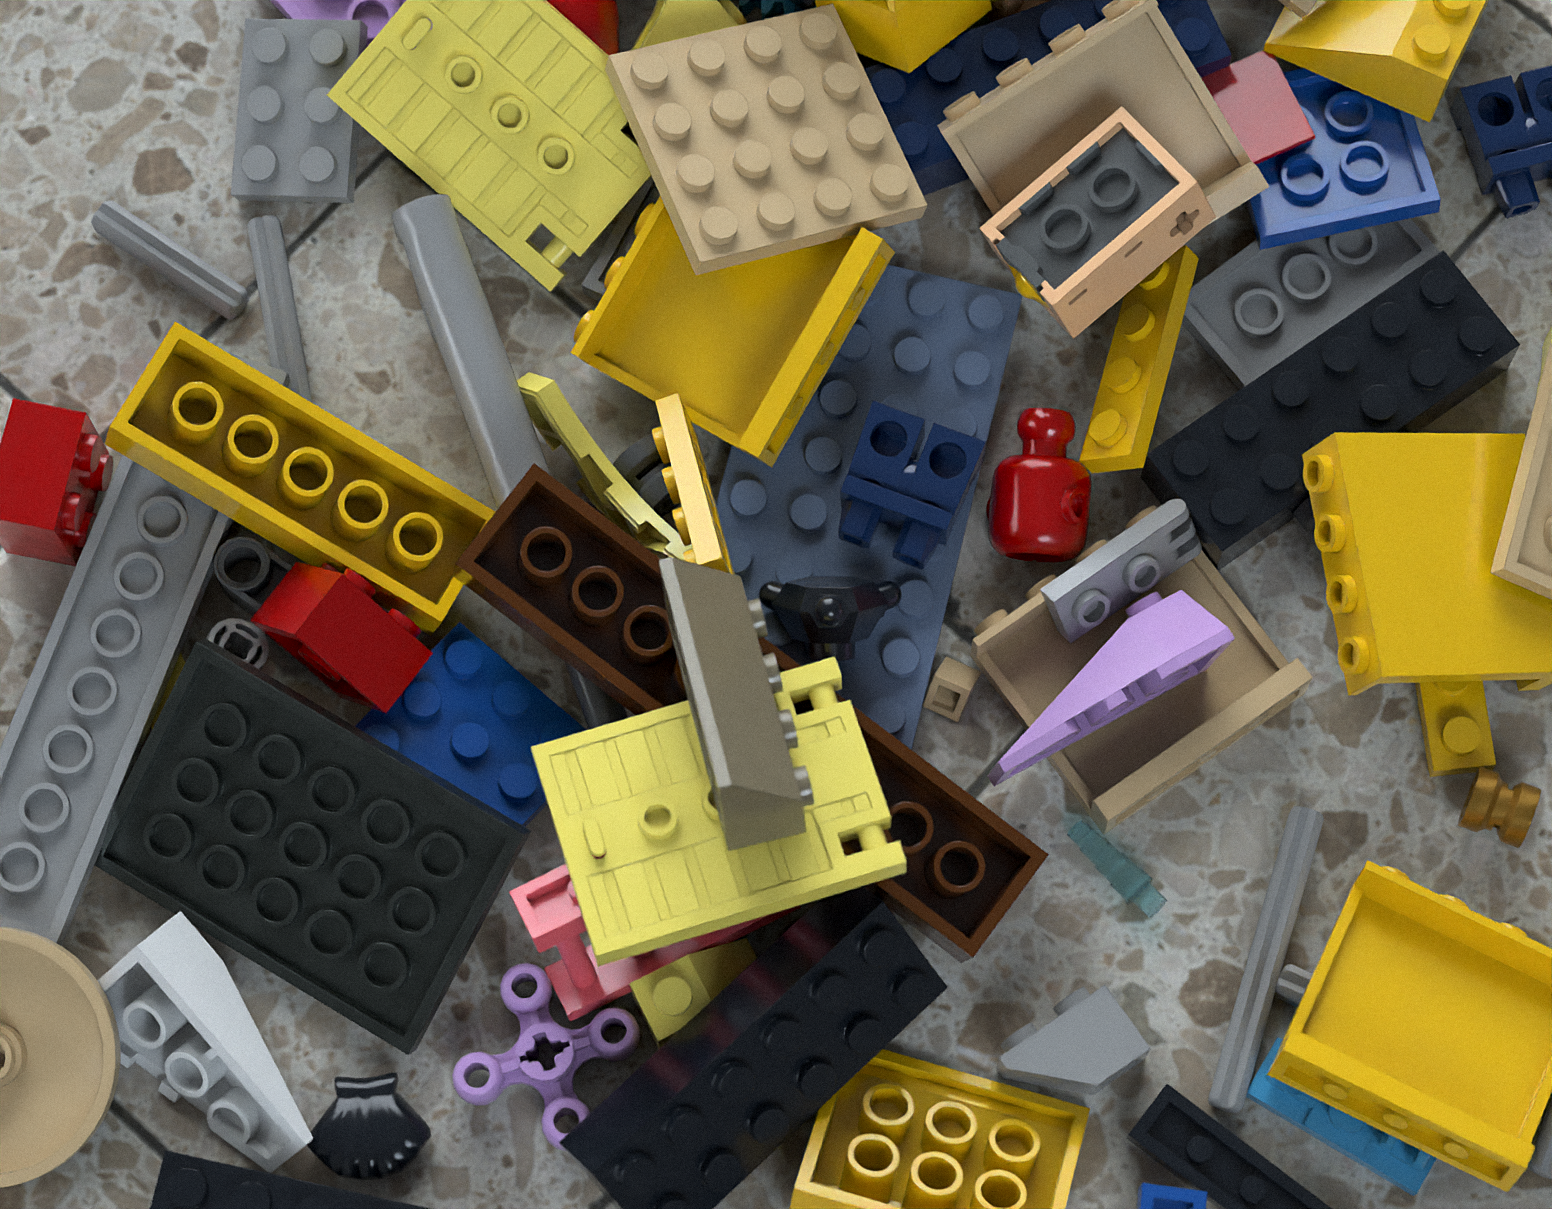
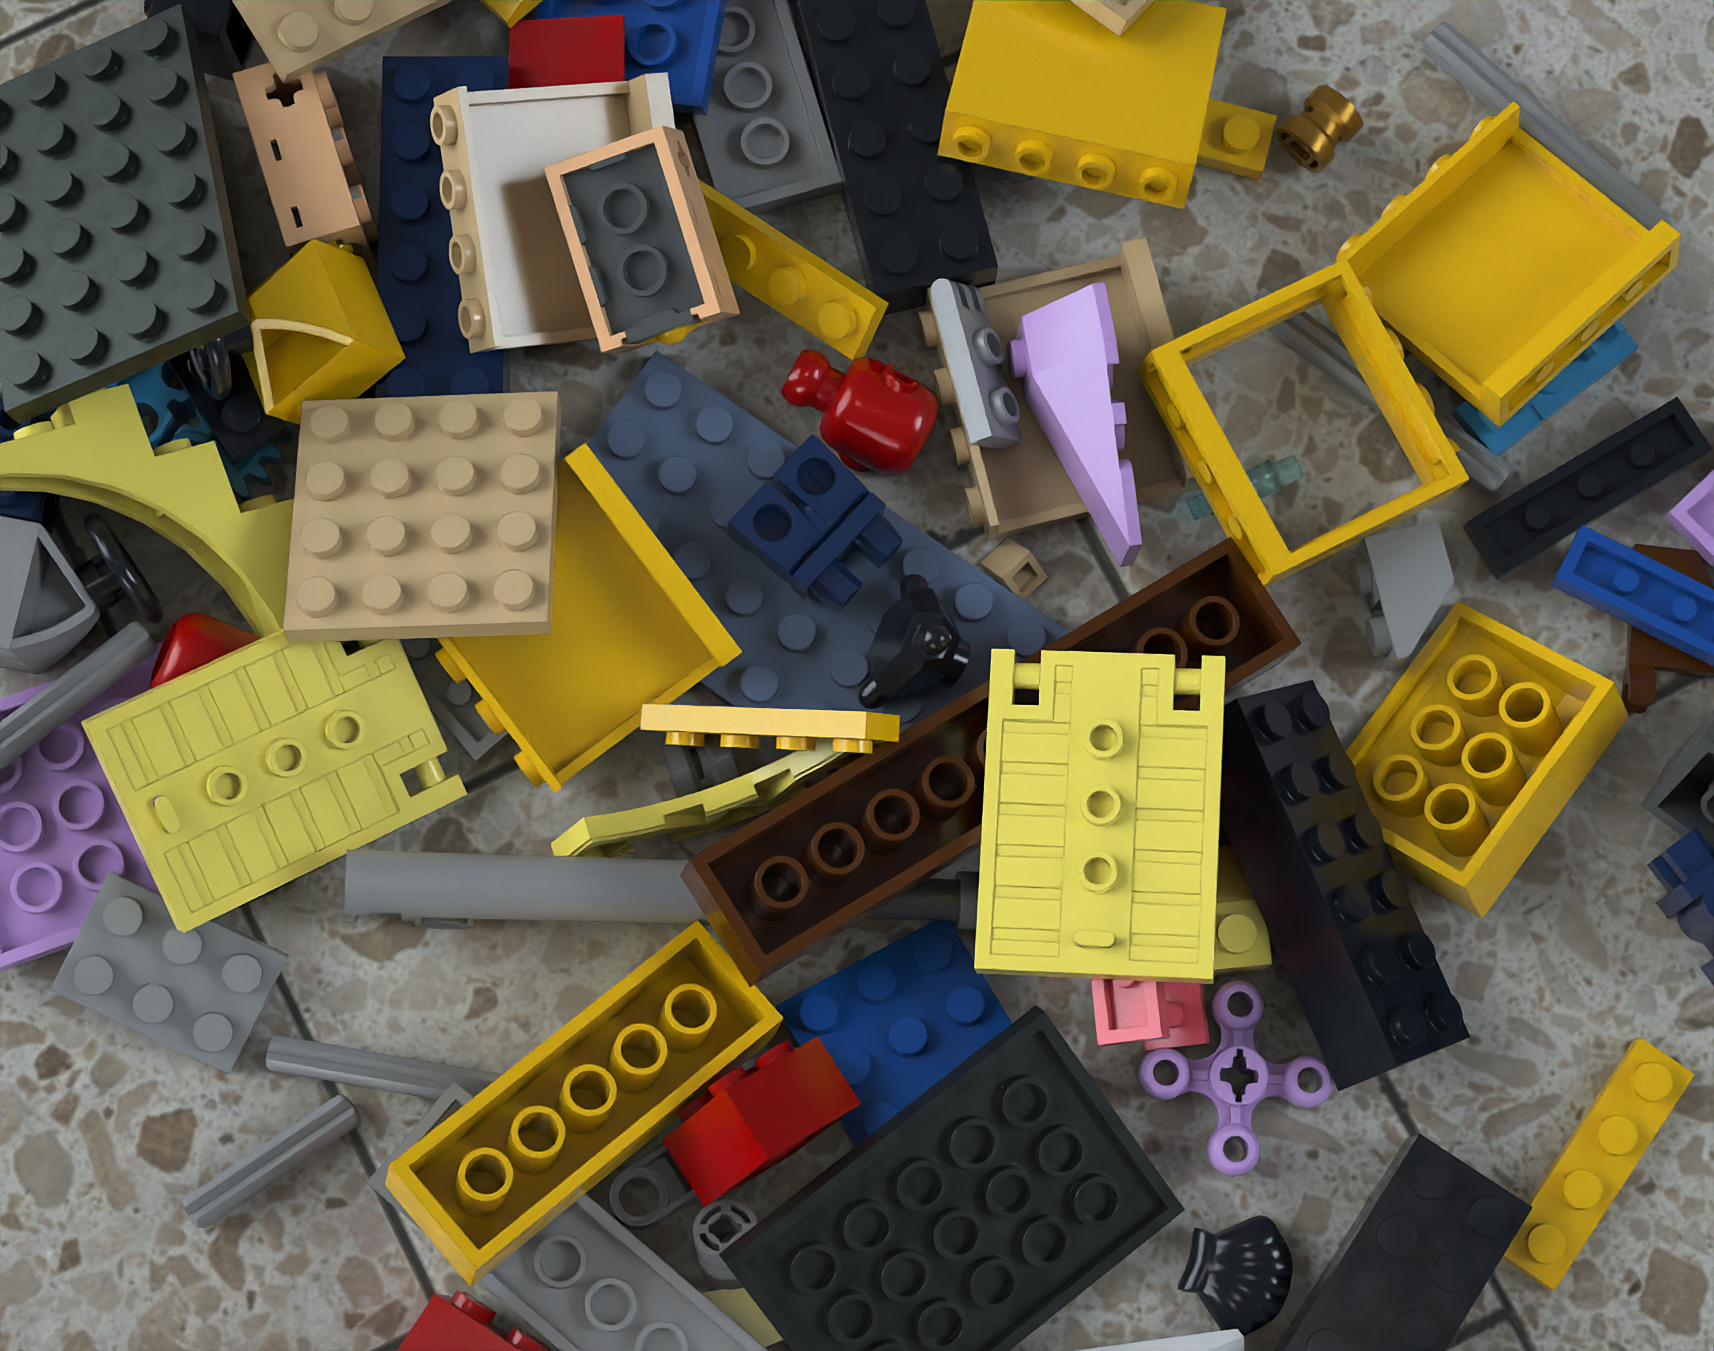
camera: 75 degrees left, 5 degrees up
dark tan slope [658,557,814,851] -> none
none -> yellow window [1136,258,1469,588]

